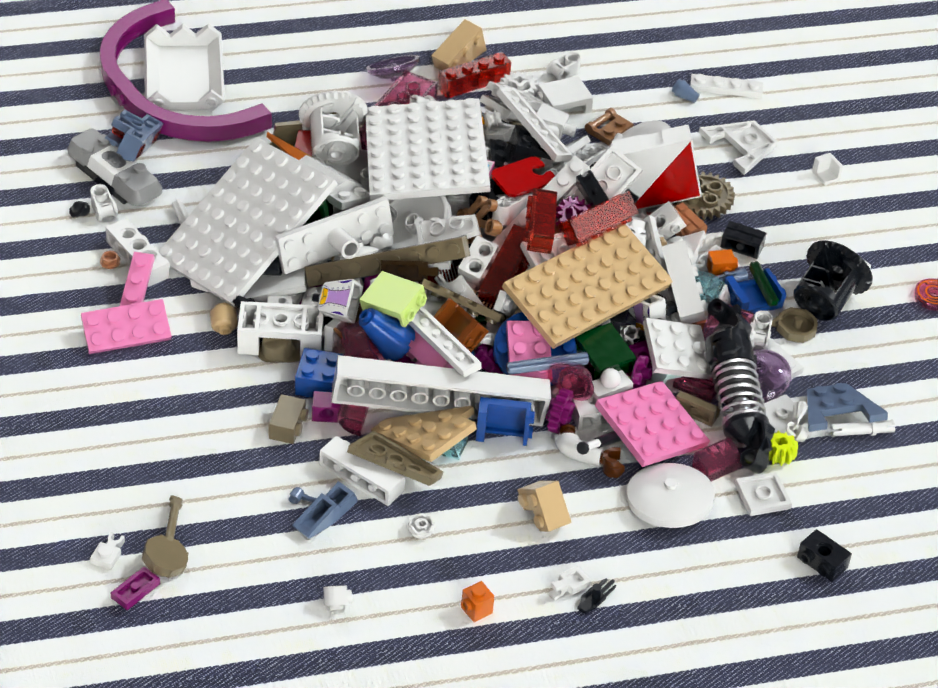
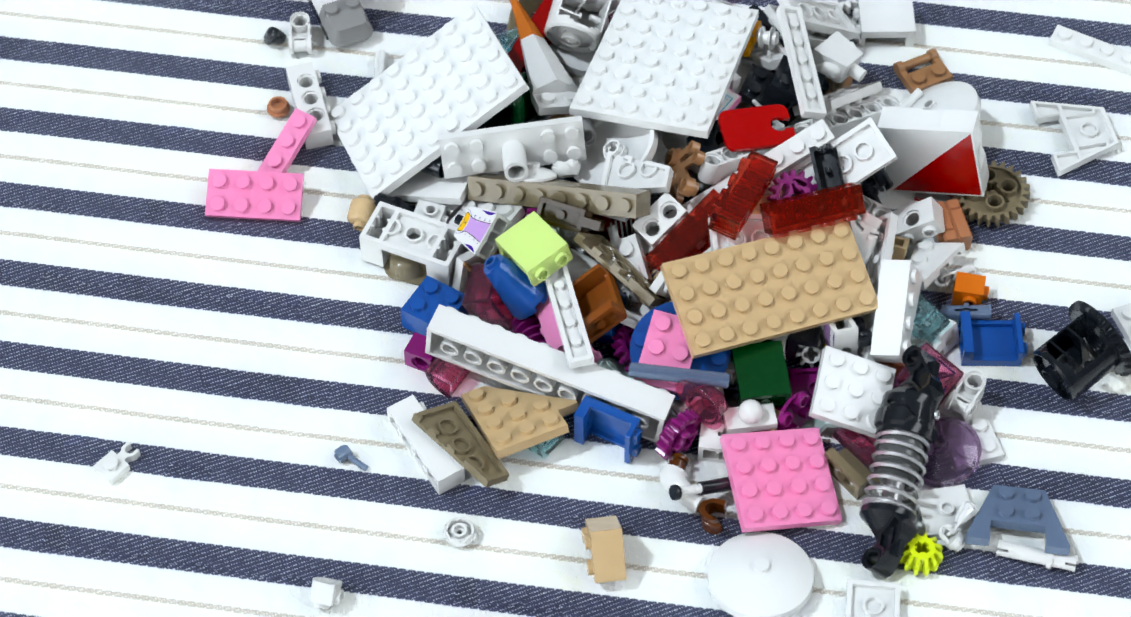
camera: 25 degrees right, 10 degrees up
magenta plate [110,566,160,610] -> none
dark tan piece [141,495,189,578] -> none
dark tan brick [269,394,309,444] -> none
sand blue slope [292,481,358,539] -> none
sand blue cone [672,79,700,103] -> none
clear pink brick [692,437,742,482] -> none
black brick [720,221,767,259] -> none
dark tan piece [742,307,818,343] -> none
dark green axle [749,261,779,307] -> none

